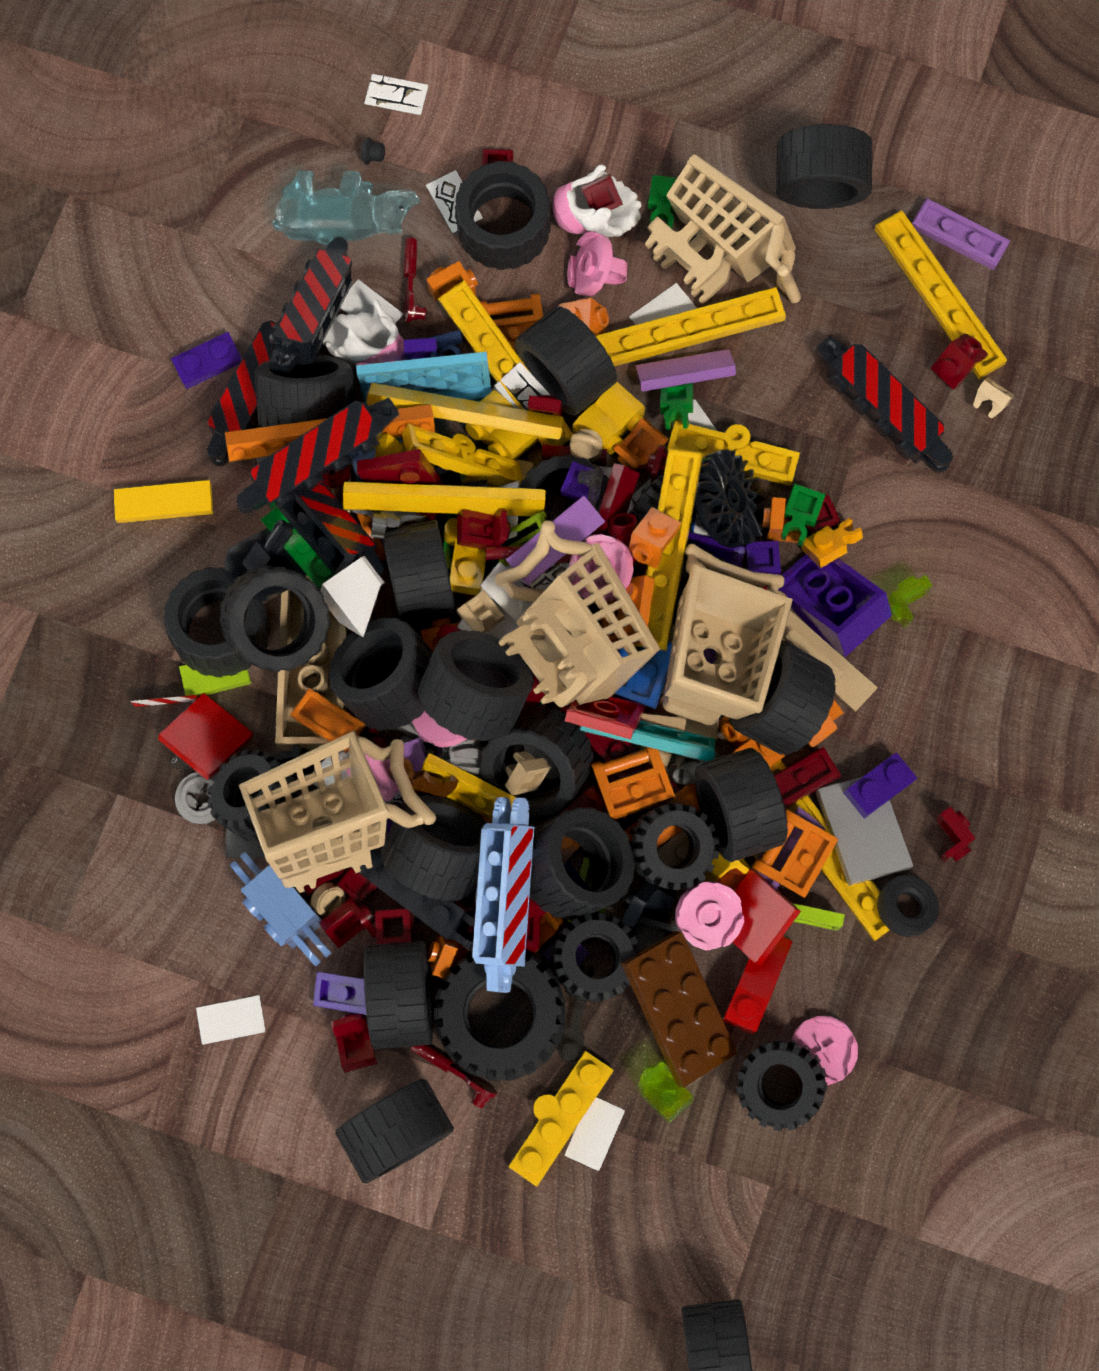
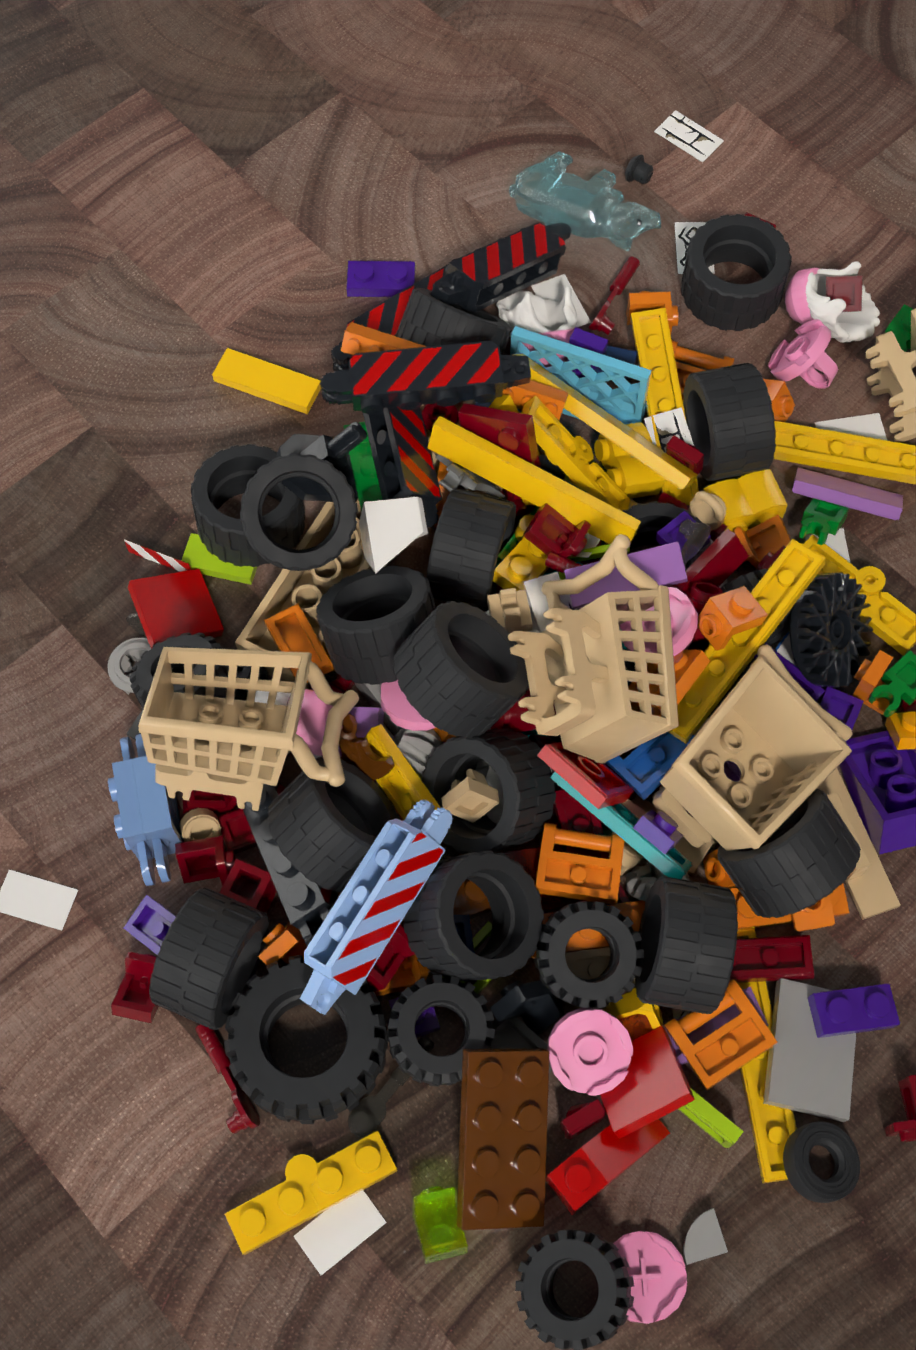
camera: 25 degrees right, 10 degrees down
black tyre [335,1079,454,1184] -> none
none -> dark red tile [560,1099,606,1140]
none -> dark purple plate [633,809,684,854]
none -> light grey tile [683,1208,728,1265]

